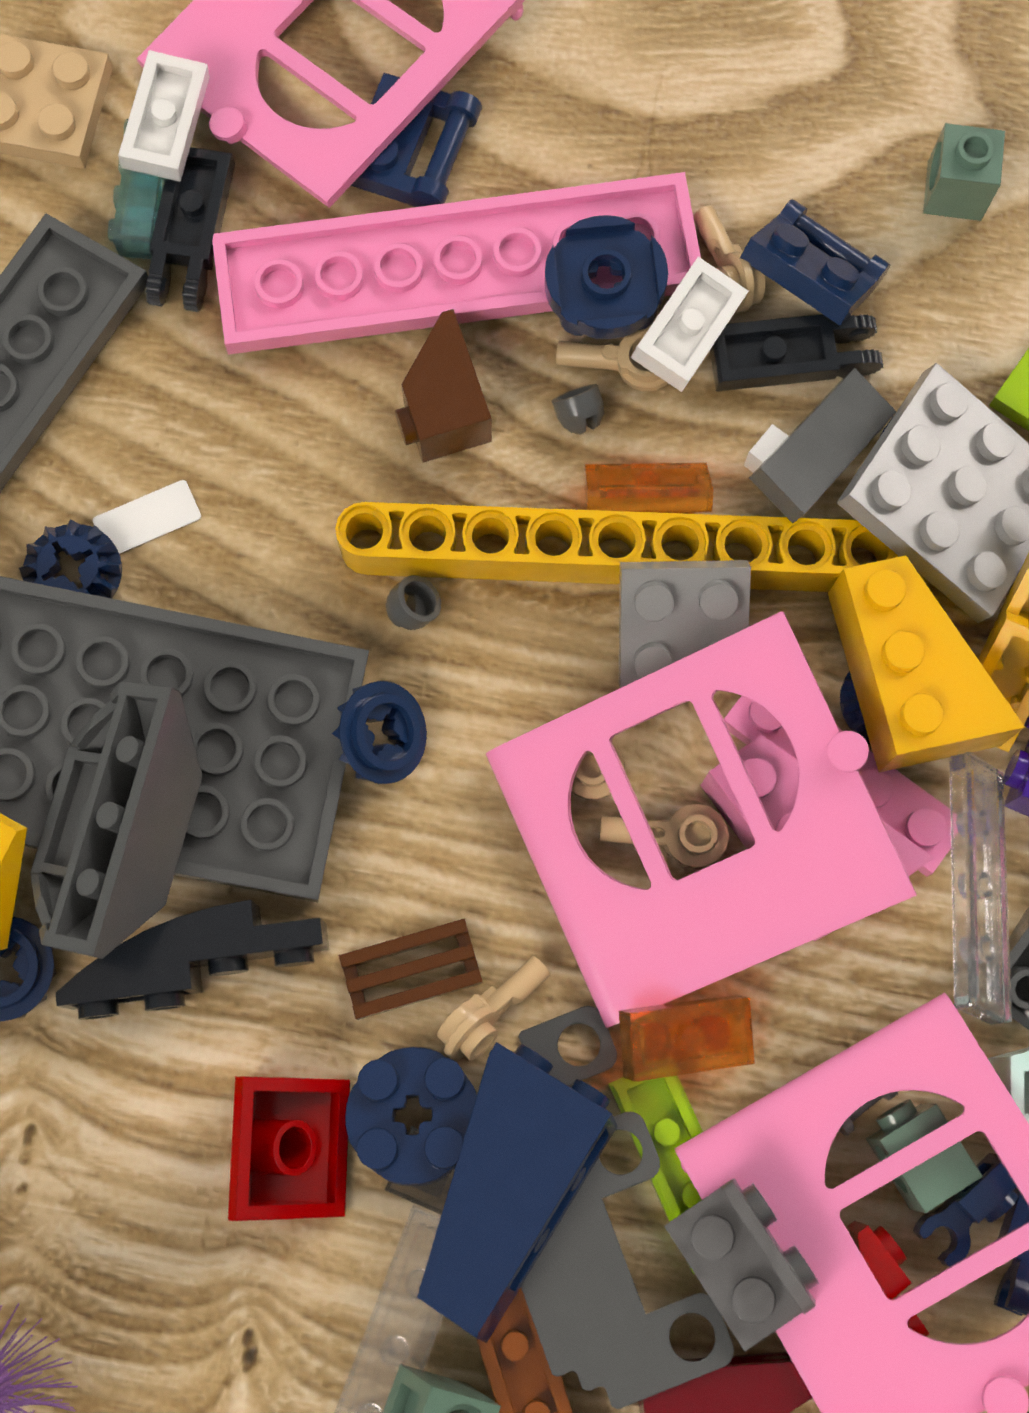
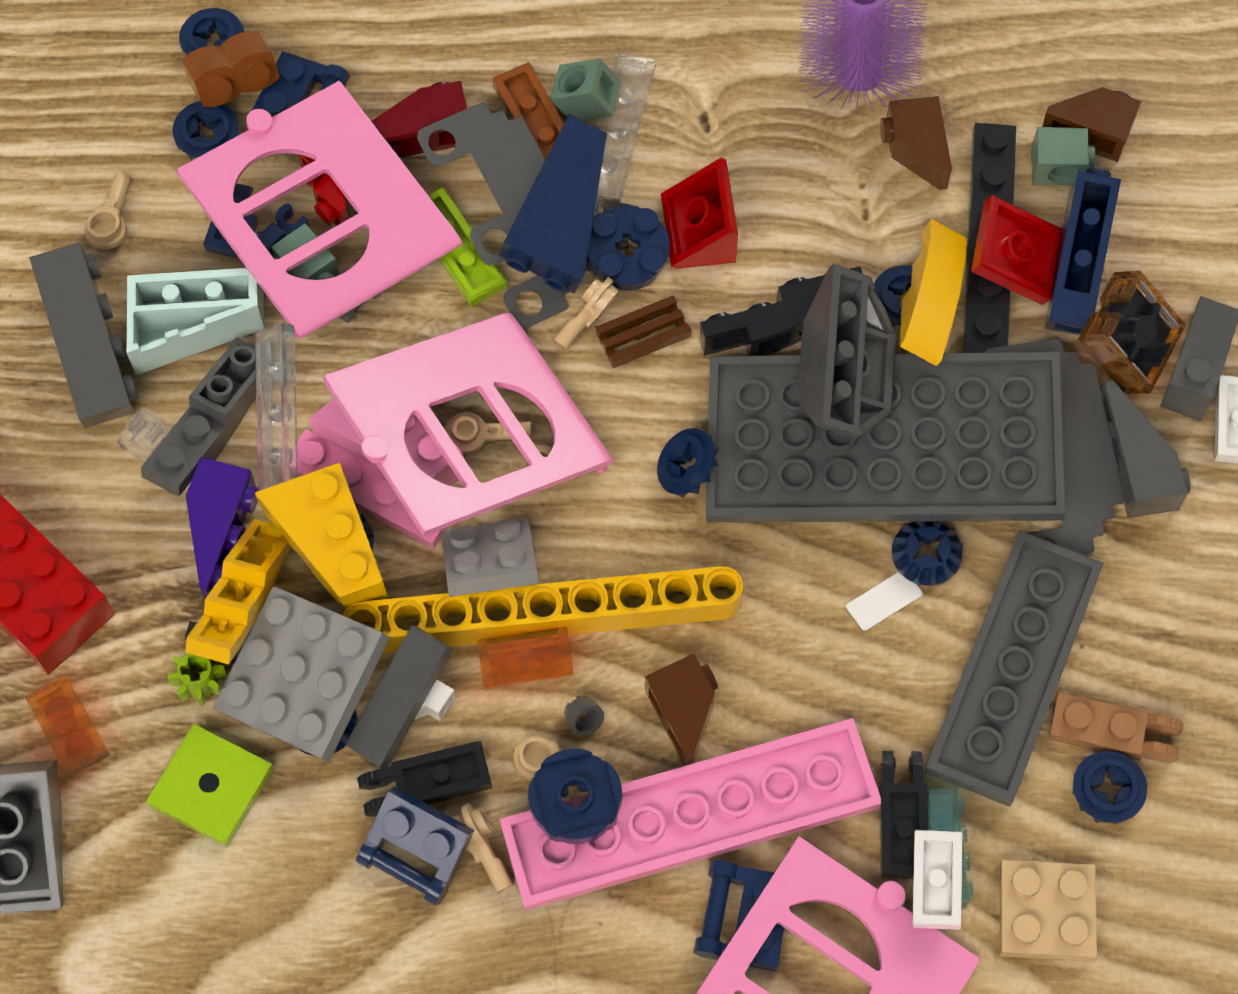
camera: 175 degrees right, 10 degrees down
dark grey hinge [385,575,441,630] -> none
clear orange plate [619,995,755,1082] -> none
white plate [630,257,749,392] -> none
flat silver bracket [664,1178,819,1351] -> none
sand green brick [923,123,1005,221] -> none

